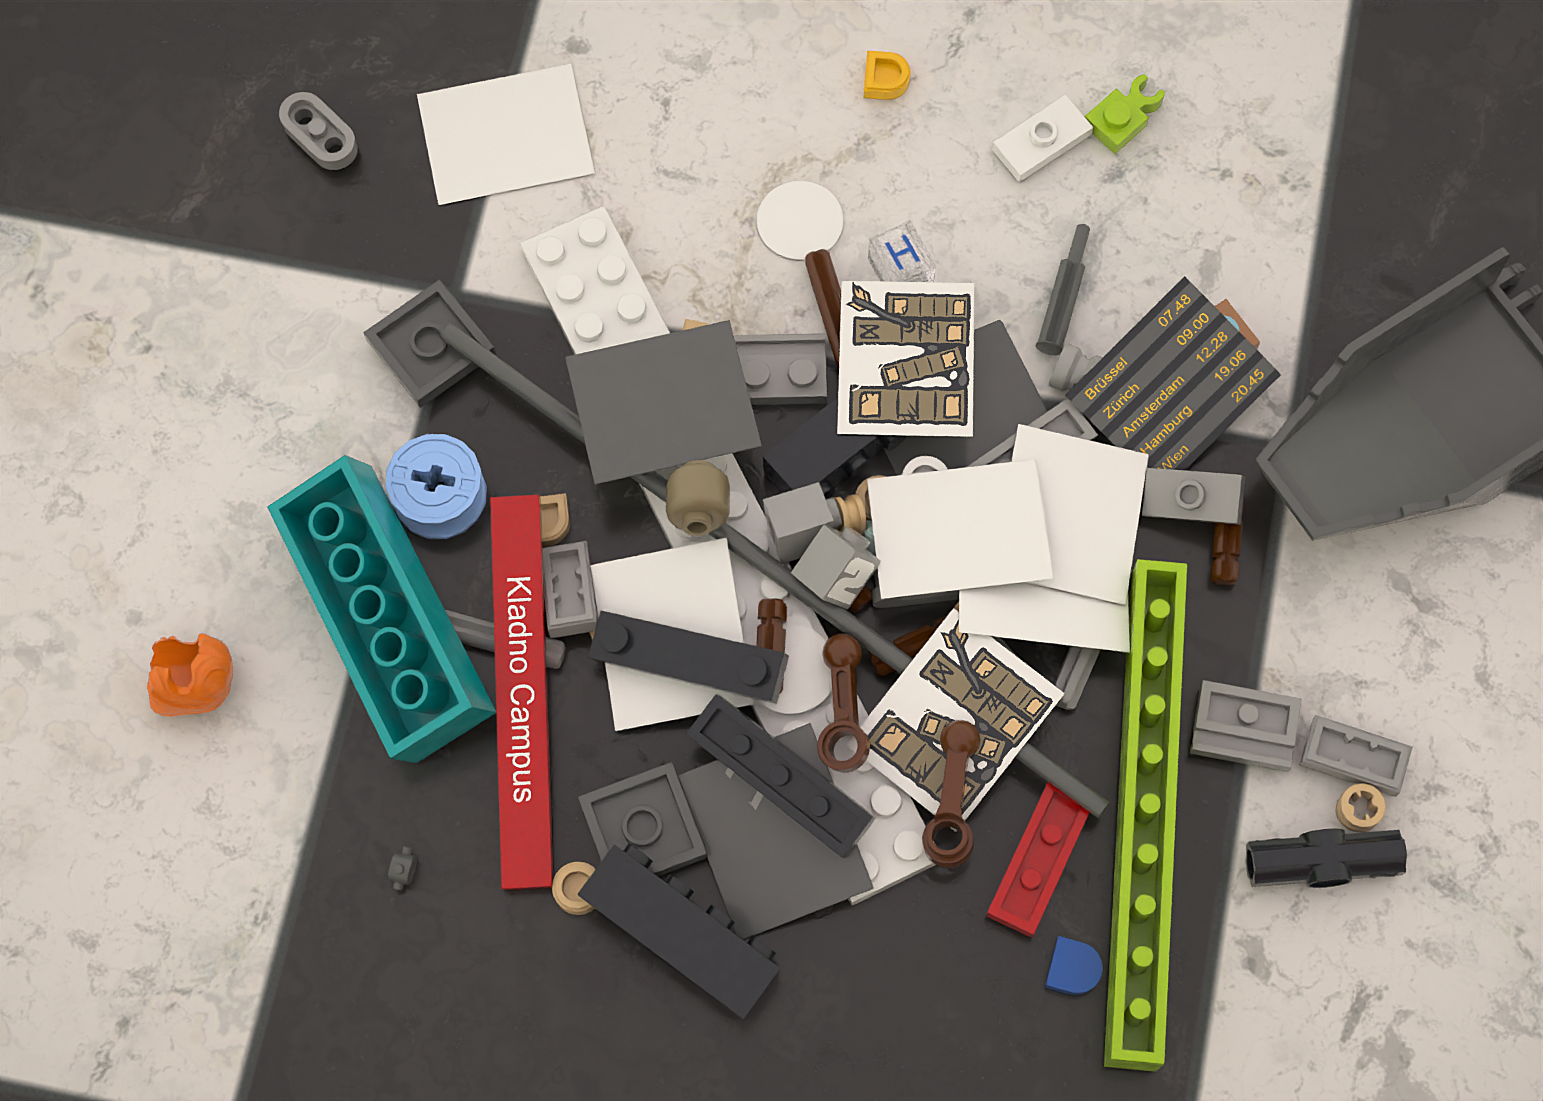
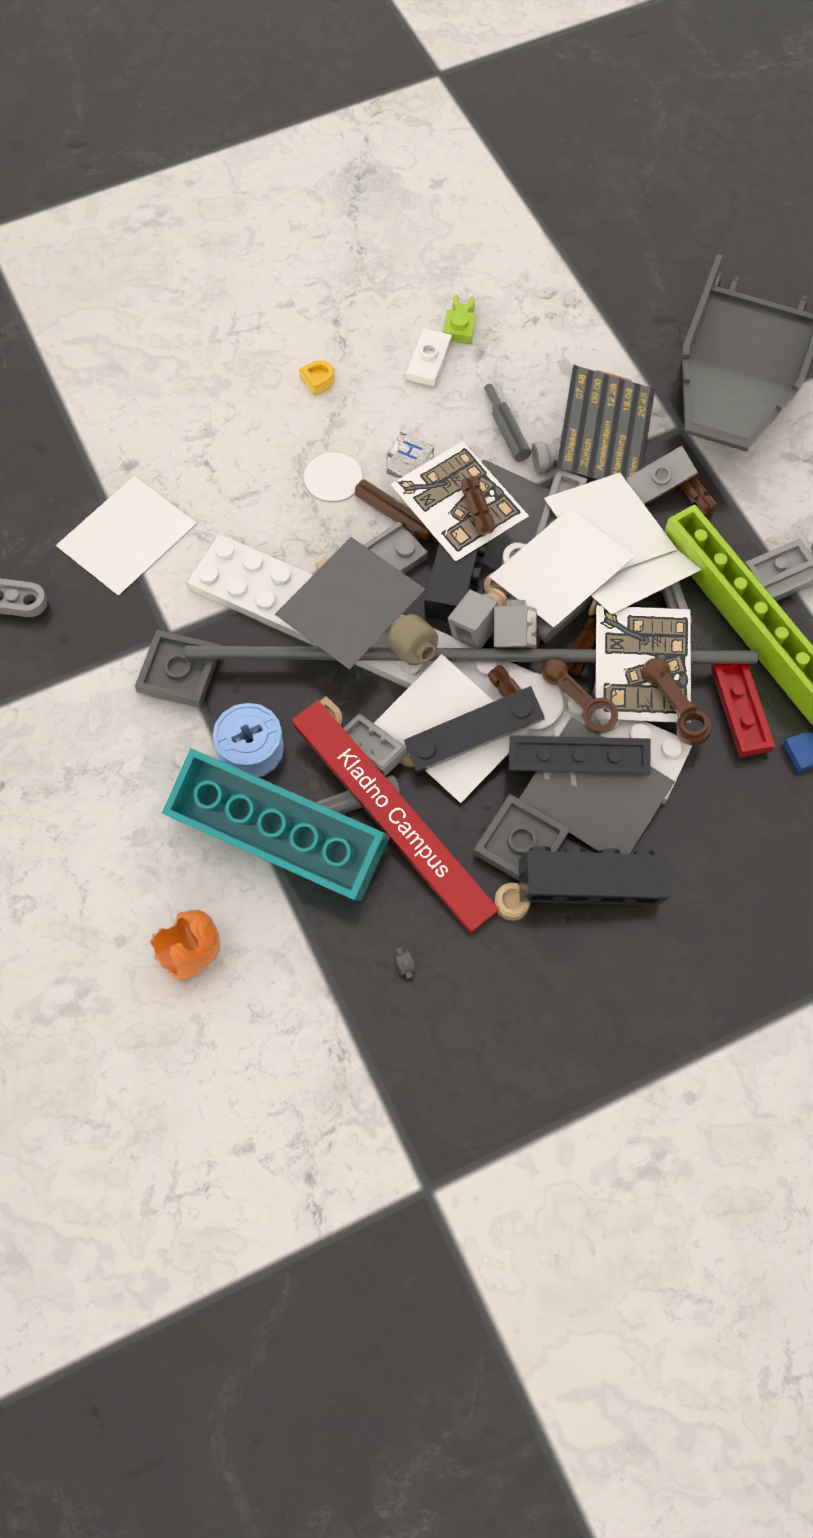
camera: 40 degrees left, 5 degrees down
none -> reddish brown axle [461,476,495,535]

